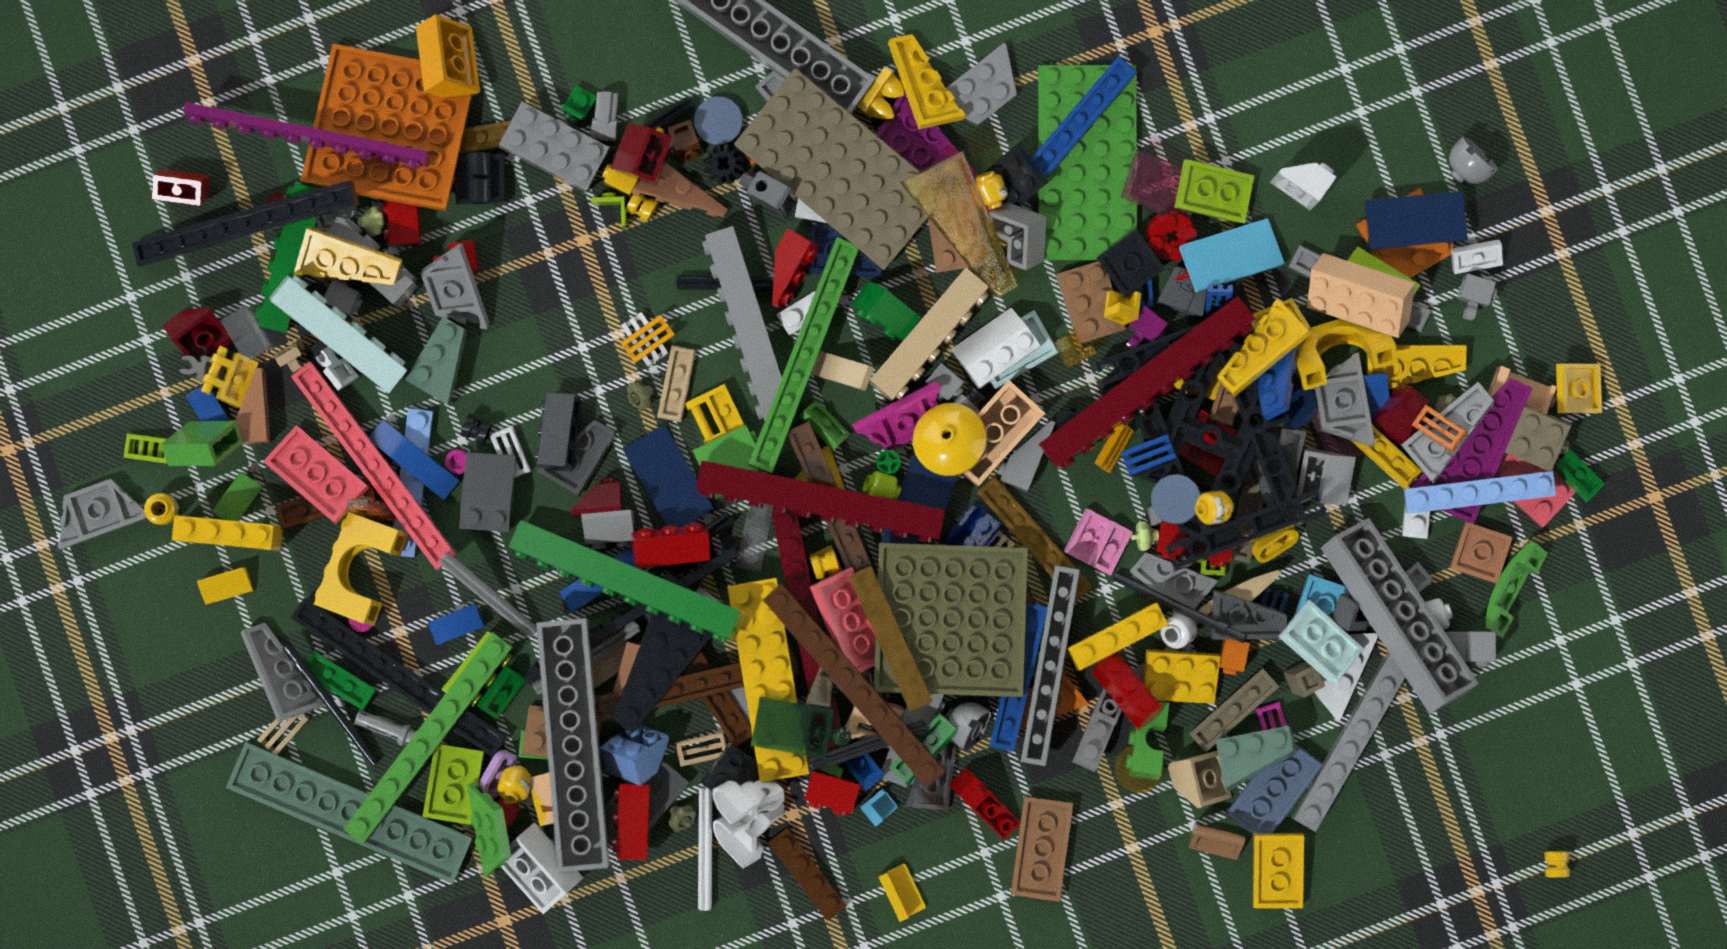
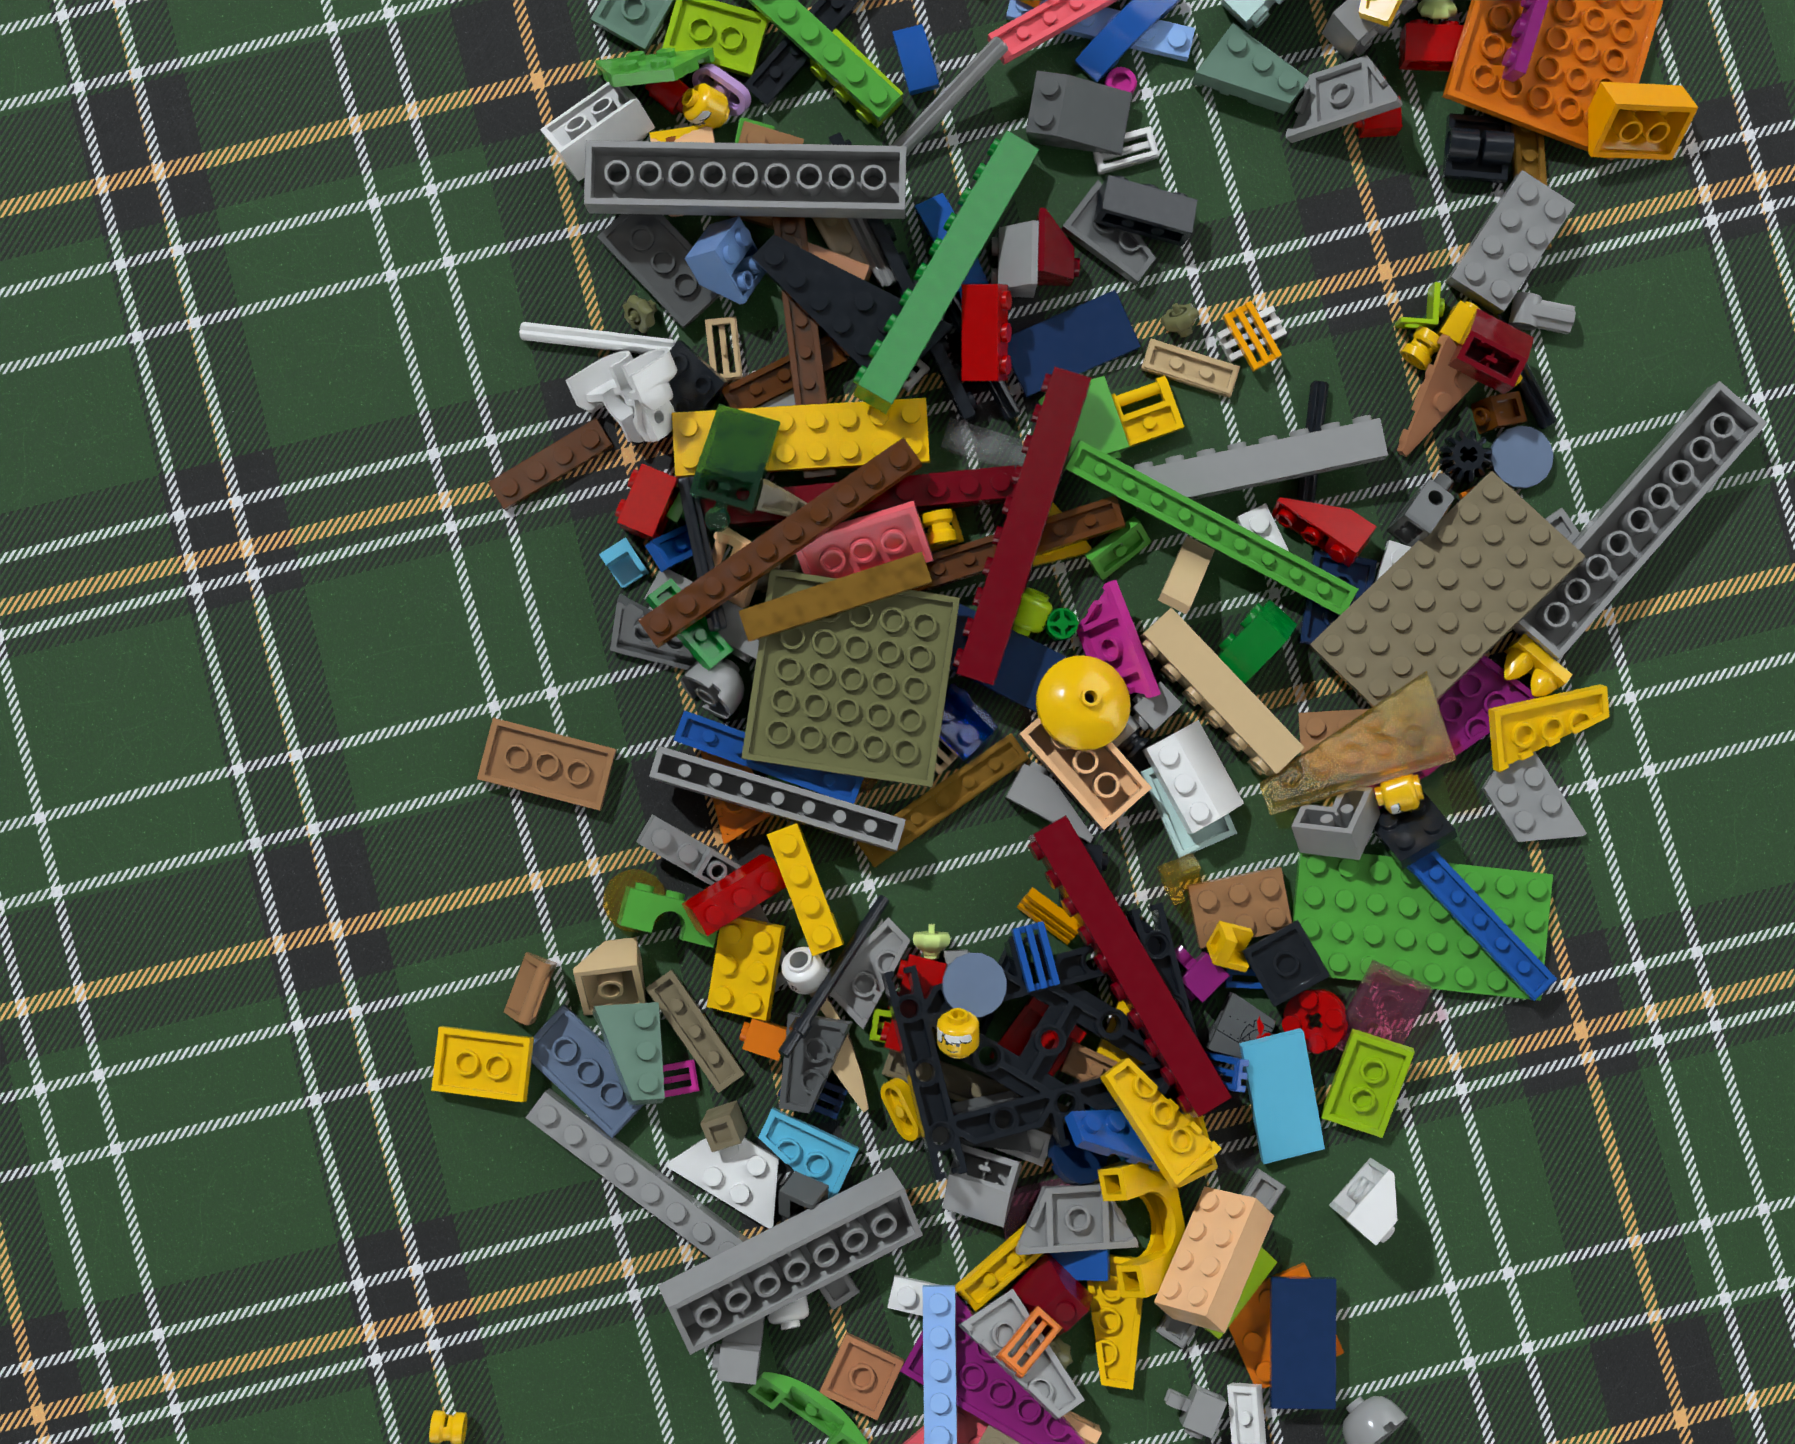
camera: 90 degrees right, 0 degrees up
black wheel [460,413,492,445] -> none
green plate [477,666,526,719] -> none
green bracket [560,85,597,124] -> none
red brick [612,783,651,860] -> none
yellow panel [878,864,926,922] -> none
red slope [948,768,1020,840] -> none
bright pink slope [1064,508,1133,576] -> none
light aqua tile [1278,599,1365,686] -> none

